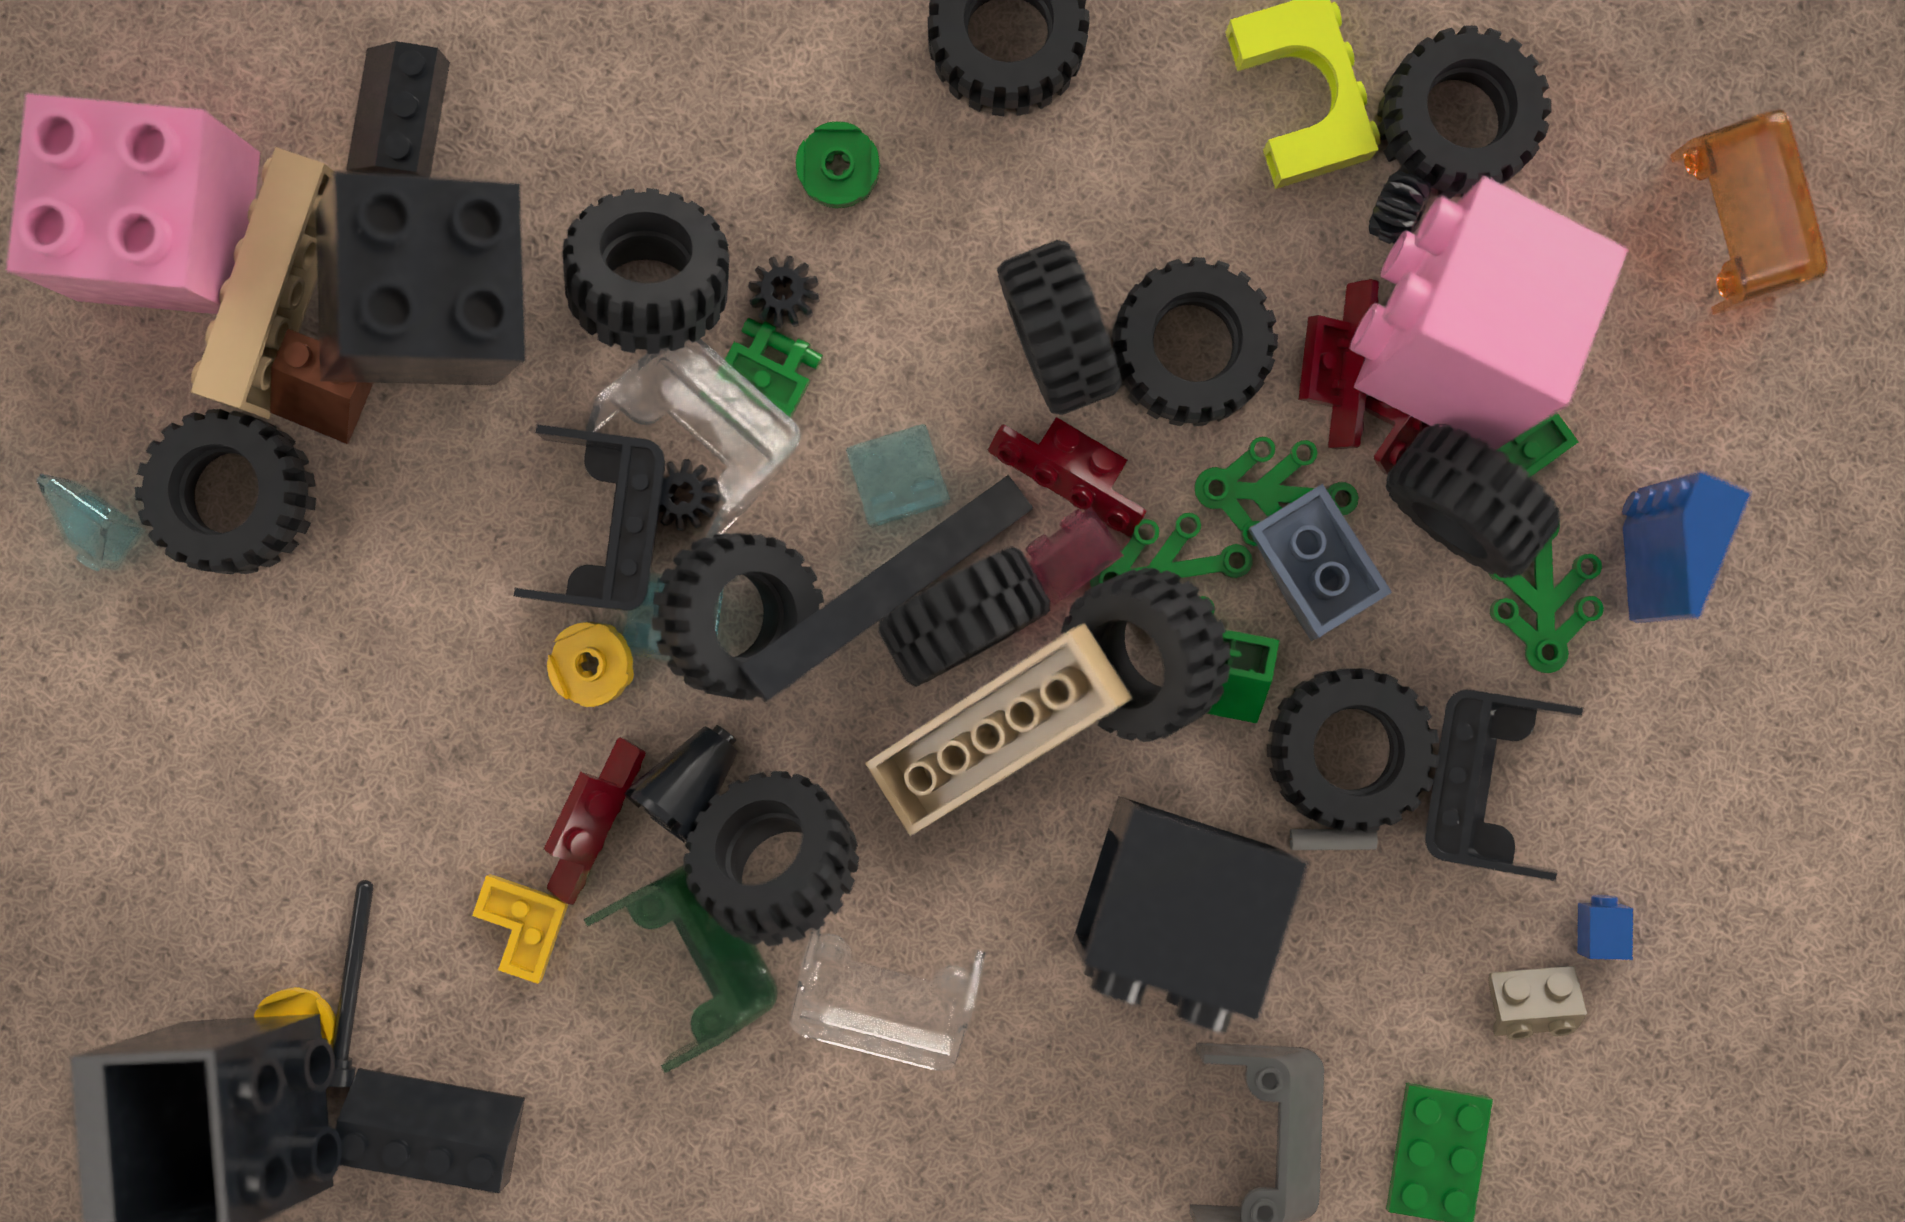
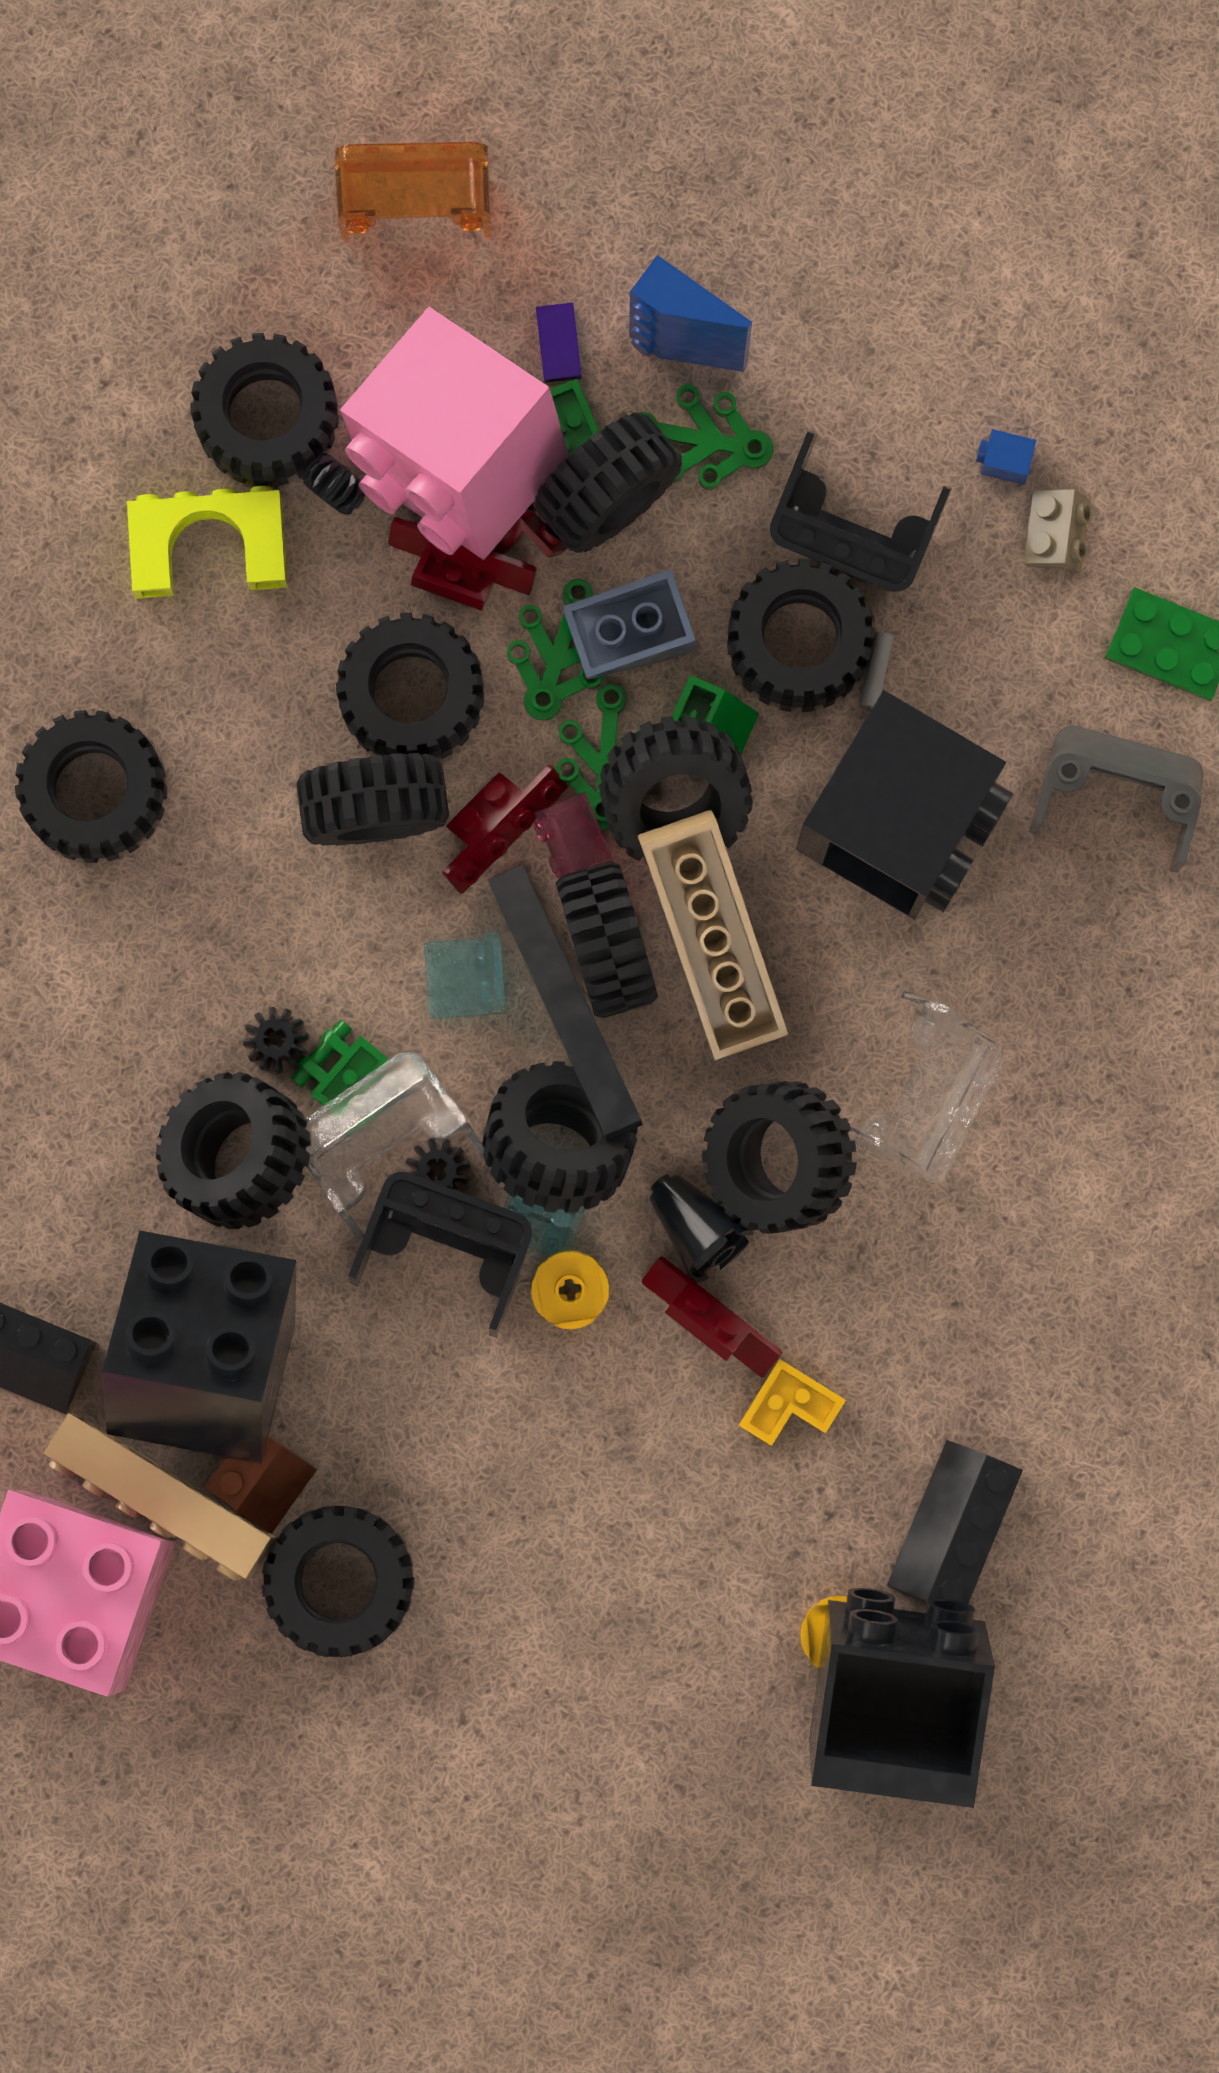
camera: 80 degrees left, 5 degrees down
clear light blue slope [36,473,146,571] -> none
black piece [329,880,374,1087] -> none
clear green windscreen [583,864,778,1073] -> none
green plate [796,121,880,209] -> none
none -> dark purple tile [536,303,582,383]

